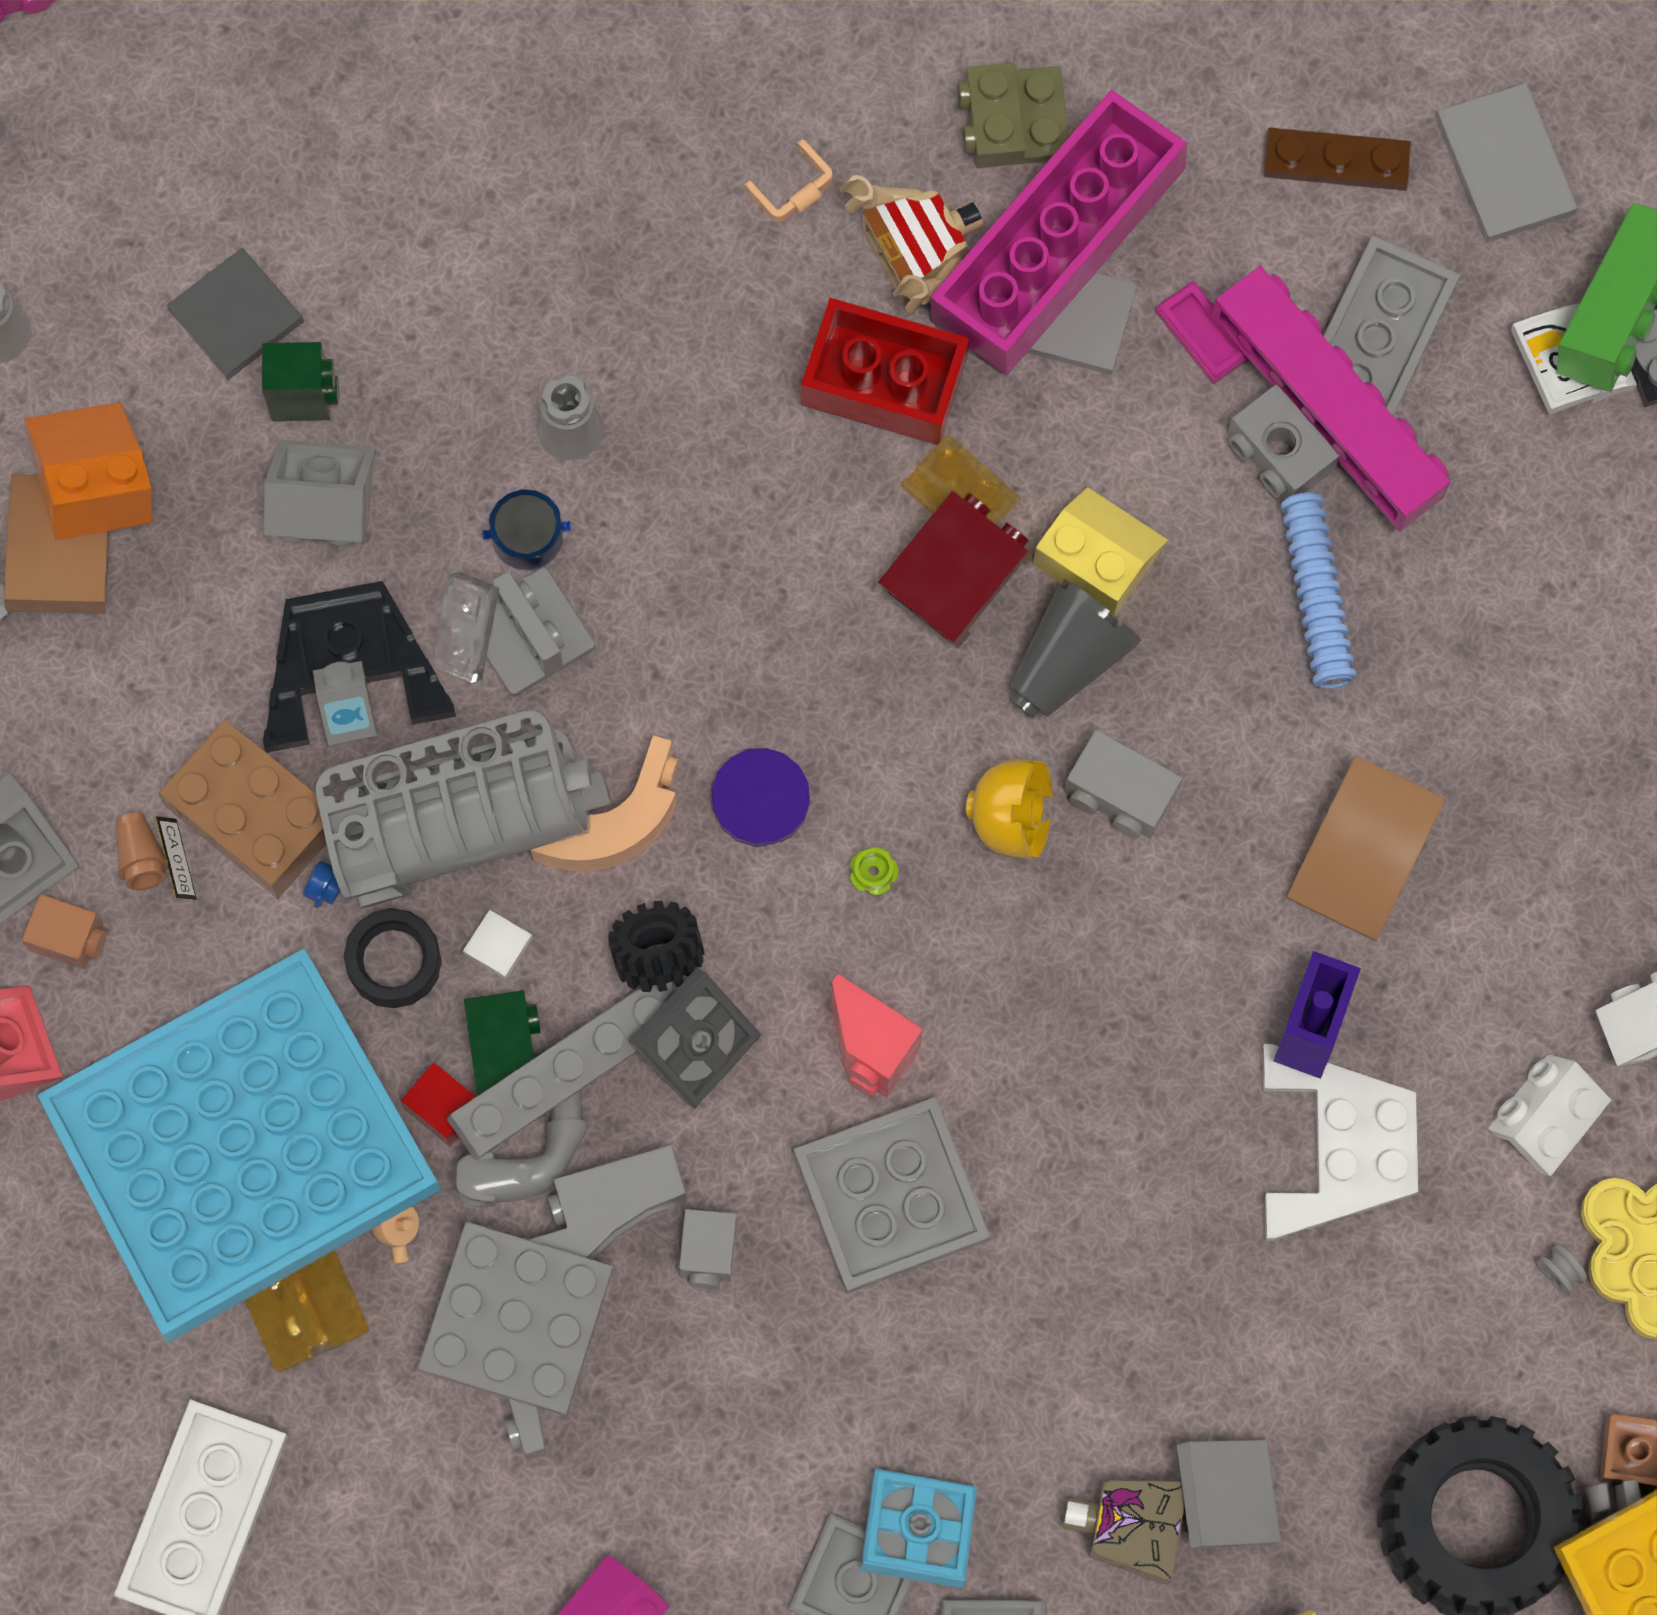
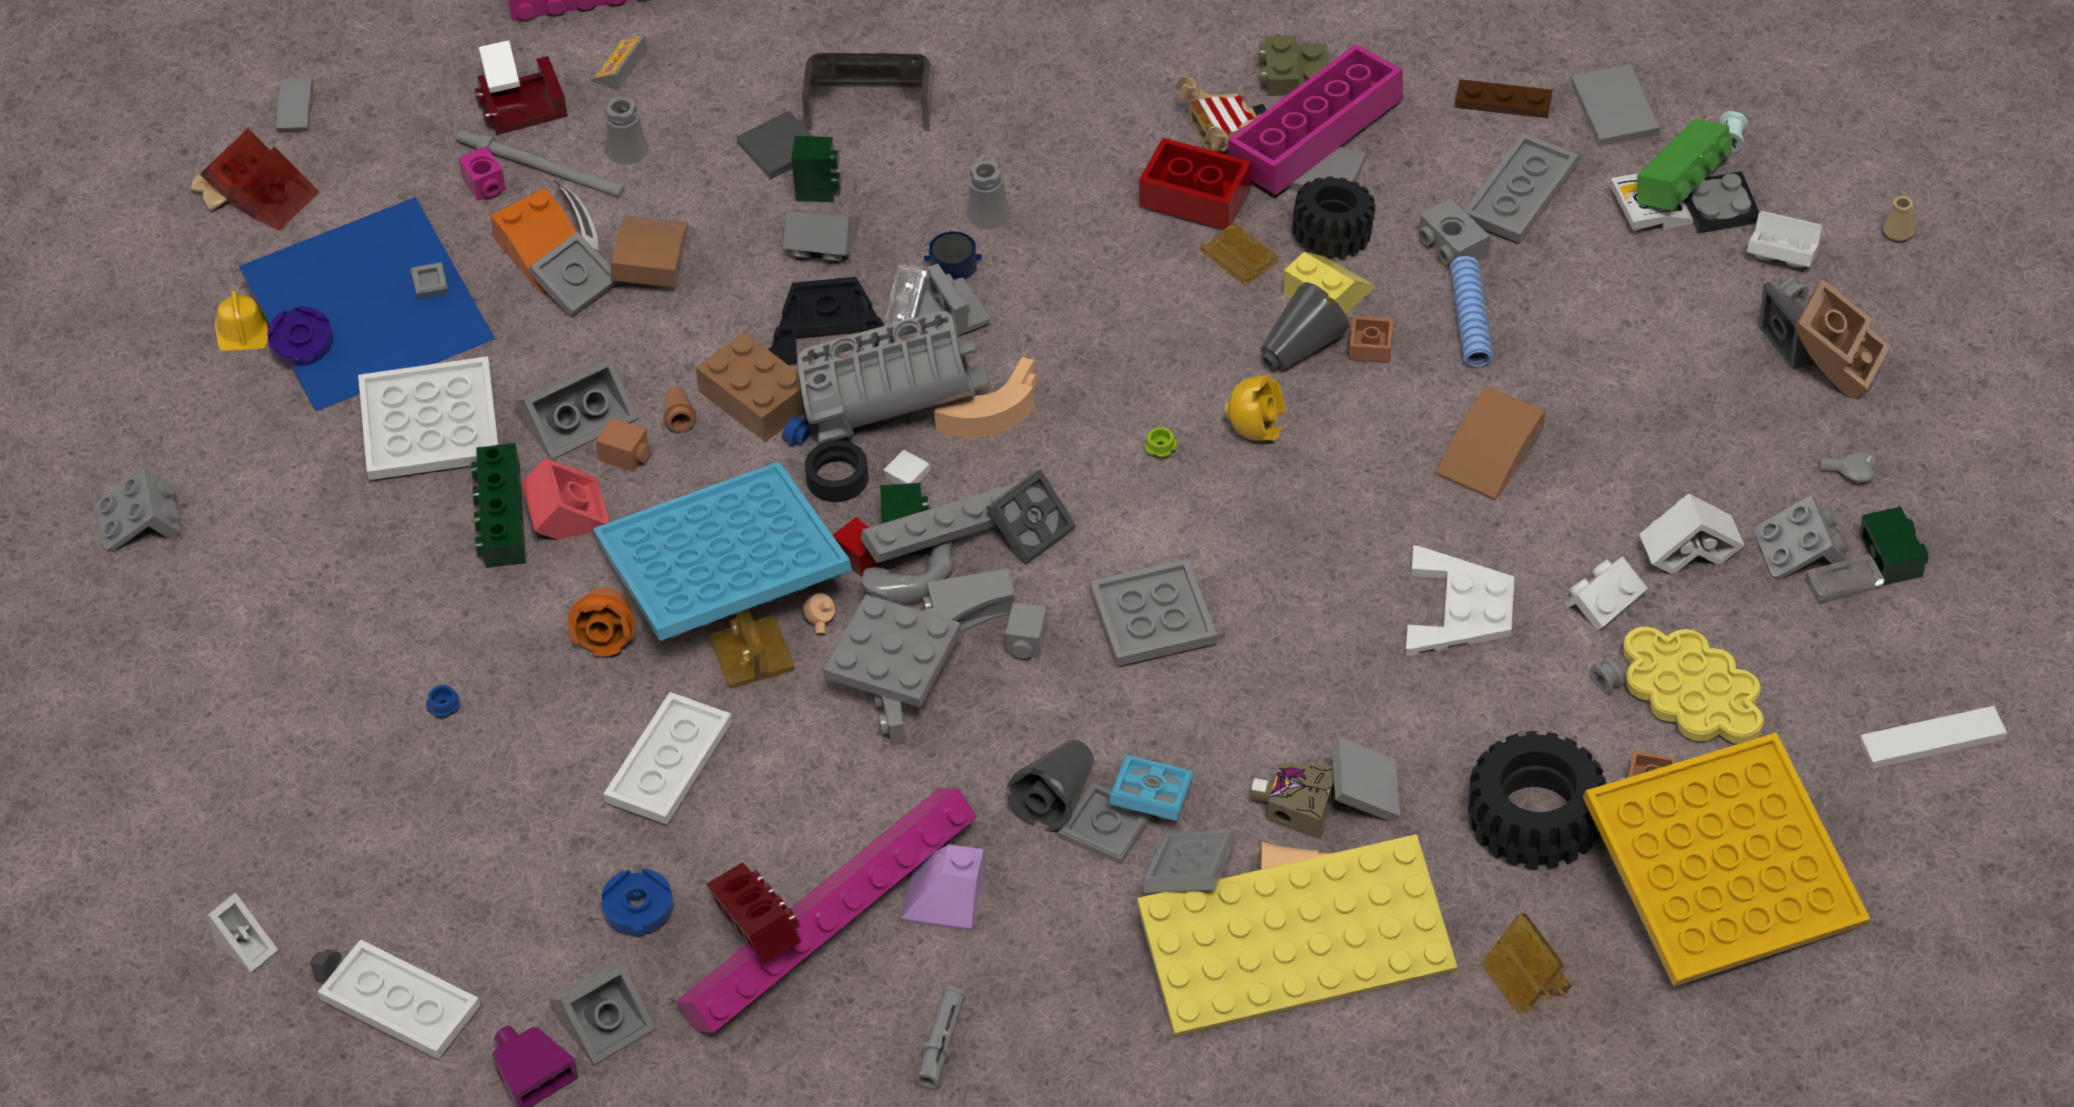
camera: 10 degrees right, 25 degrees down
orange slope [24,402,152,540] -> none
sticker [155,816,197,900] -> none
light grey brick [313,661,377,746] -> none
black tyre [608,901,705,992] -> none
dark purple tile [711,748,810,847] -> none
light nougat piece [743,139,832,222] -> none
coral slope [831,974,923,1098] -> none
dark red panel [878,490,1032,649] -> none
light grey brick [1064,730,1183,839] -> none
dark pink tile [1155,281,1249,385] -> none
dark pink brick [1211,265,1451,532] -> none
dark purple brick [1273,951,1361,1079] -> none
none -> orange cone [568,587,636,657]
none -> clear smoke windscreen [802,53,935,131]
none -> dark grey cone [1007,740,1094,831]
none -> black tyre [1292,176,1376,257]
none -> nougat piece [1349,316,1394,363]

